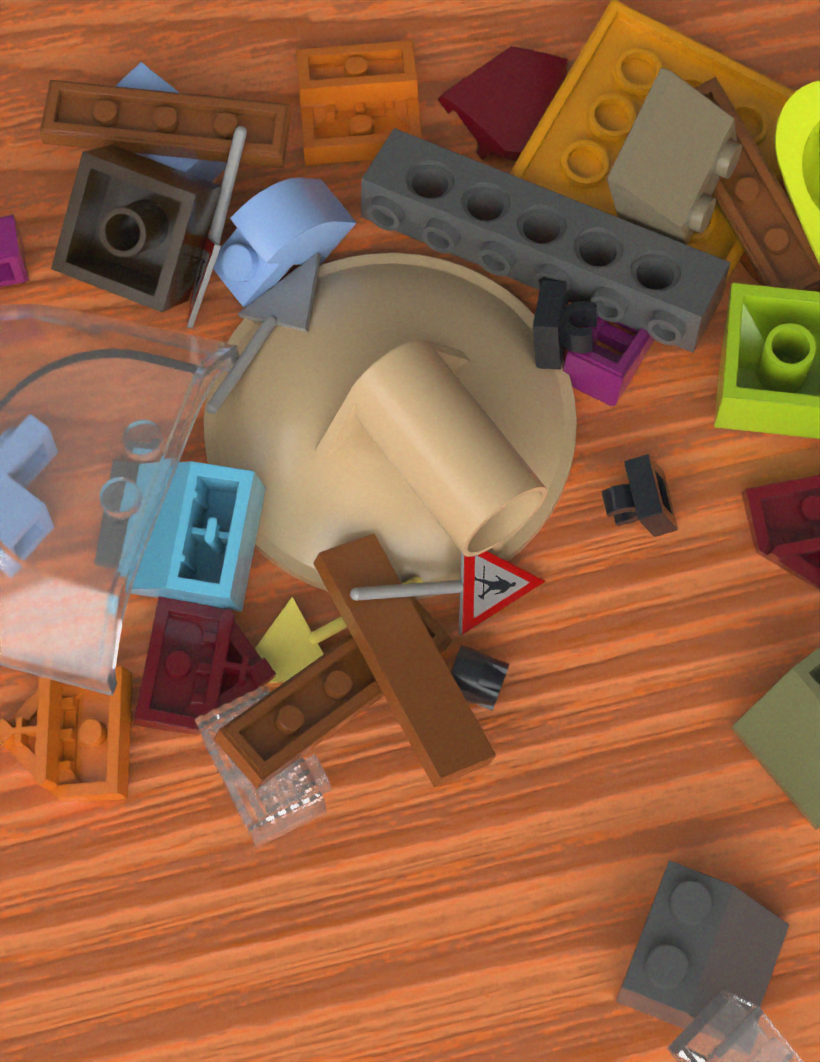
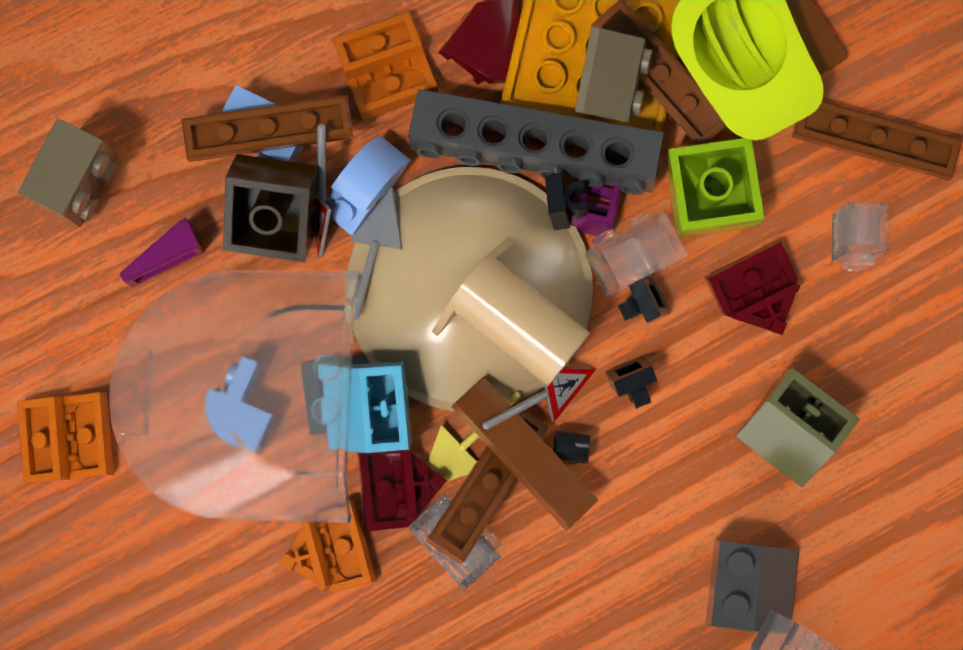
camera: 15 degrees left, 15 degrees up
none -> clear brick [585,211,688,298]
none -> black tile [606,356,657,409]

